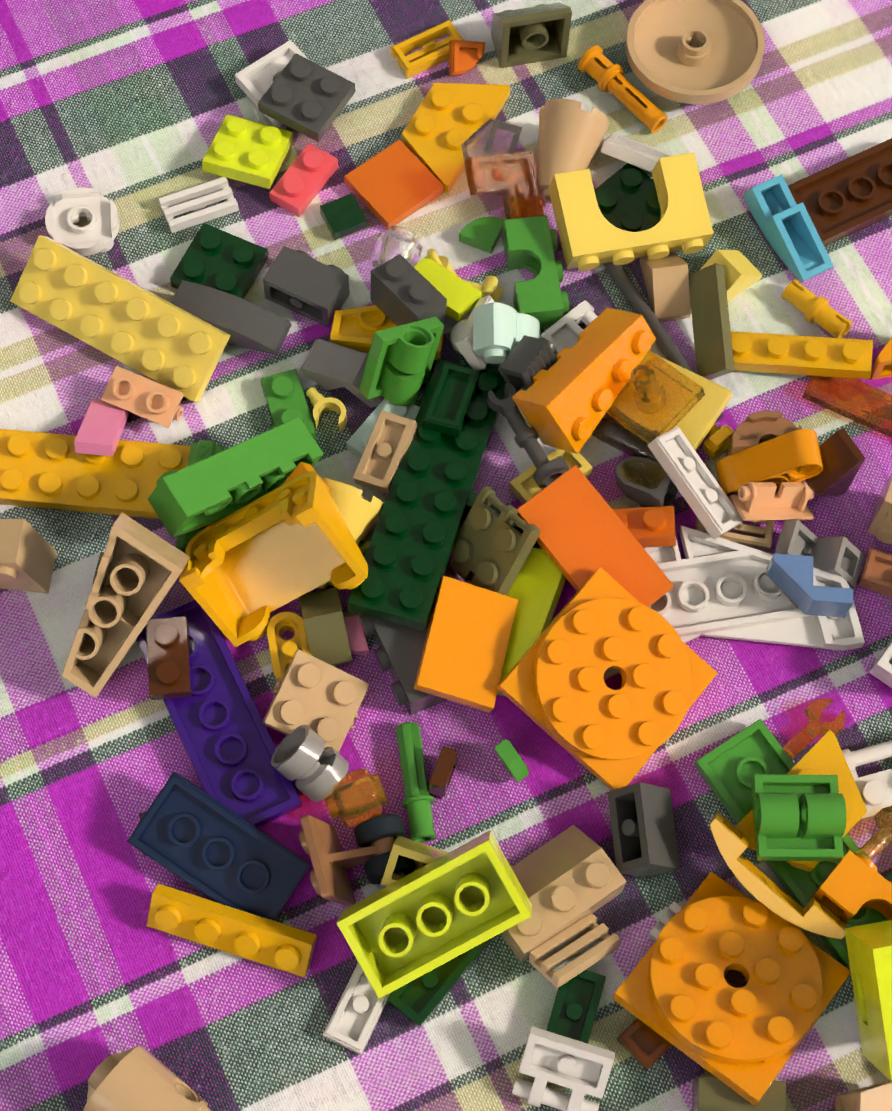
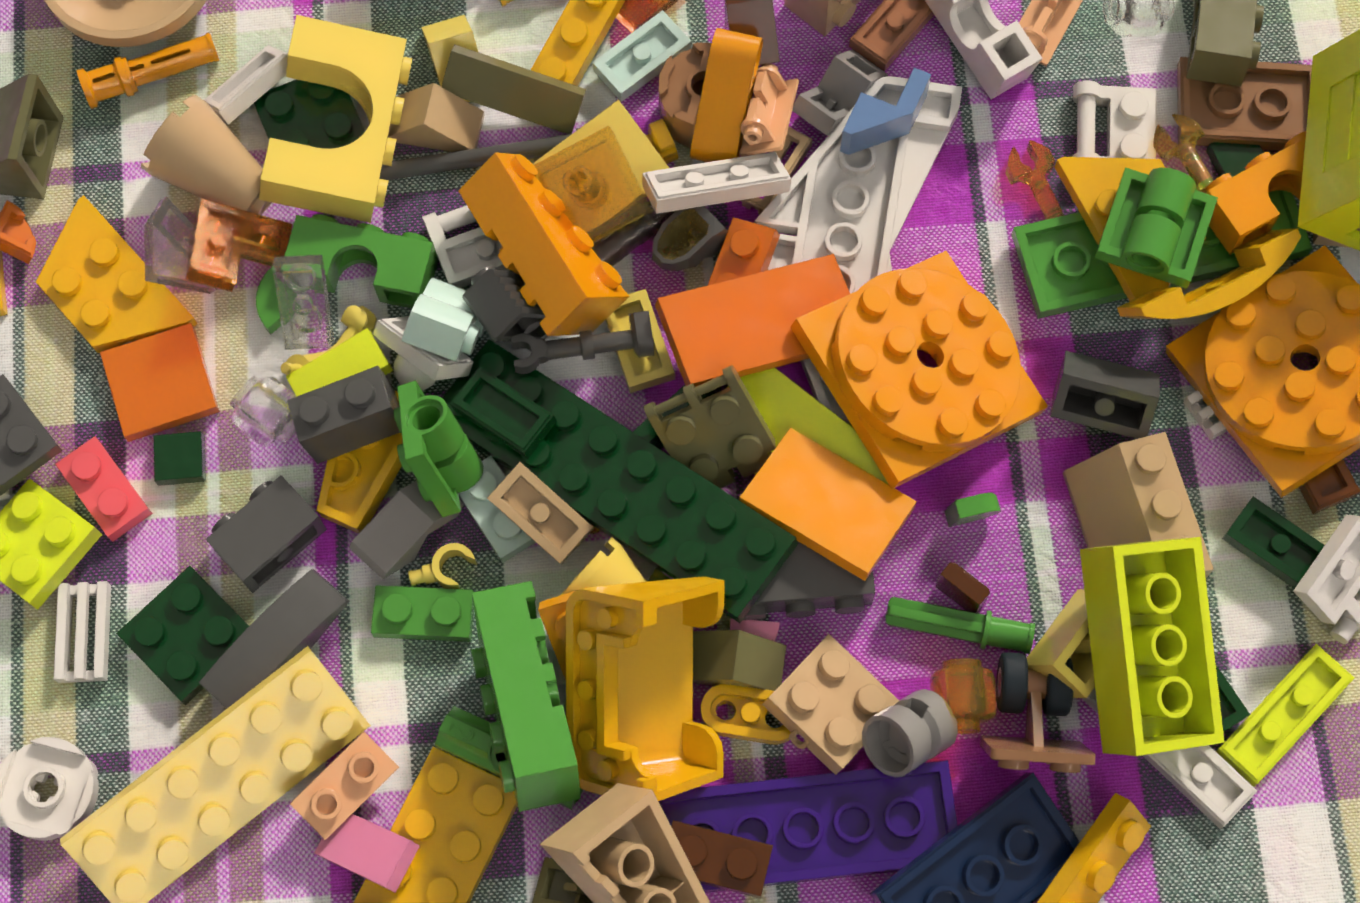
camera: 65 degrees left, 5 degrees up
tan tile [528,913,620,988] -> none
none -> clear plate [272,255,334,350]
none -> light aqua plate [592,10,692,102]
none -> neon yellow tile [1215,644,1355,787]

